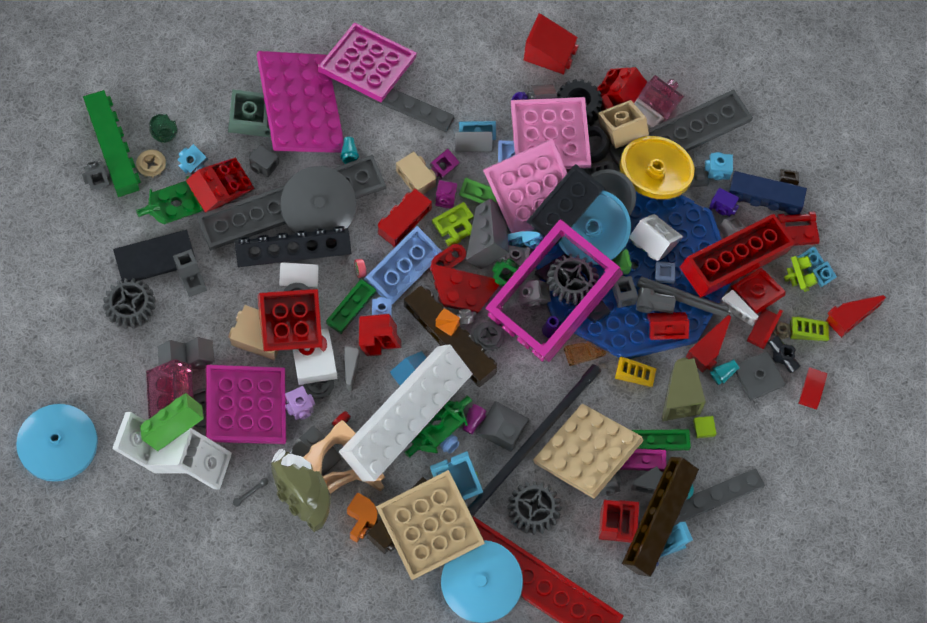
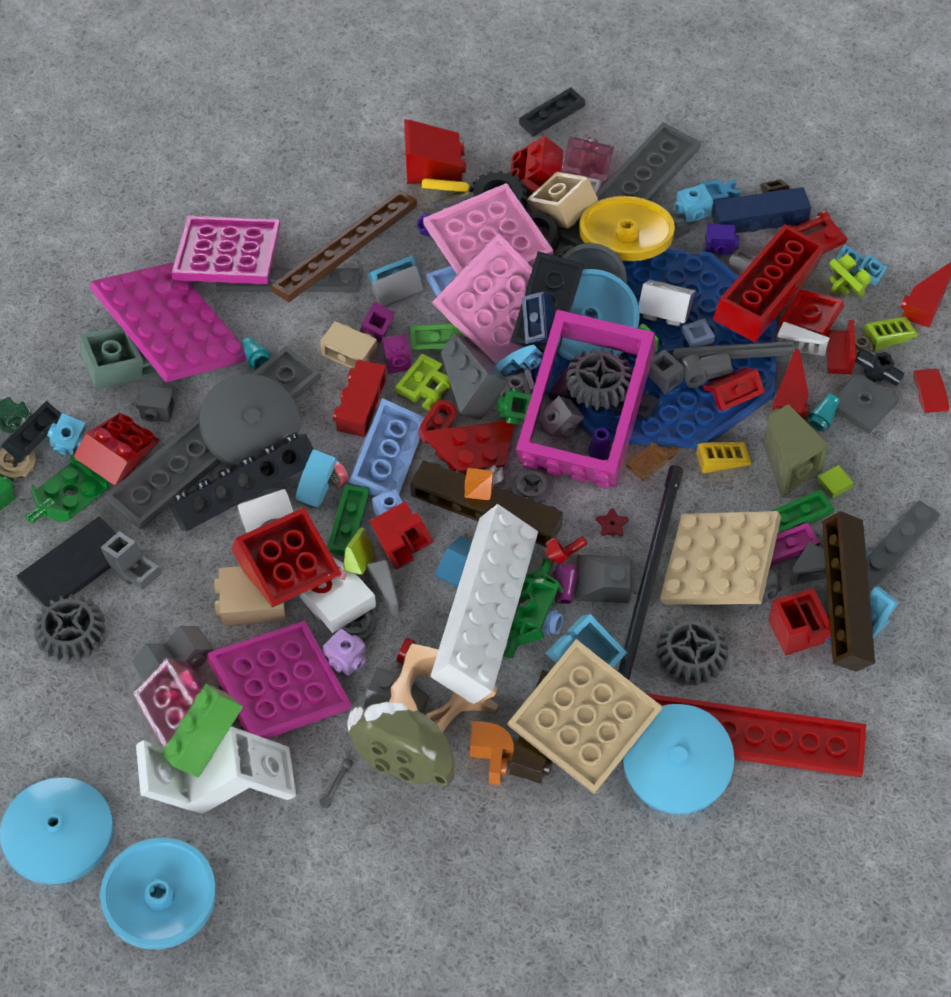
camera: 20 degrees left, 10 degrees down
none -> black plate [1,401,62,463]
none -> medium azure dish [100,838,216,949]
none -> reddish brown plate [271,190,417,303]
none -> medium azure slope [295,449,337,509]
none -> lime slope [343,527,375,574]
none -> yellow tile [422,179,471,192]
none -> black plate [519,87,585,137]
none -> dark blue slope [522,291,554,344]
none -> red plate [544,536,588,564]
none -> dark red plate [596,508,629,537]
none -> dark azure plate [699,180,742,205]

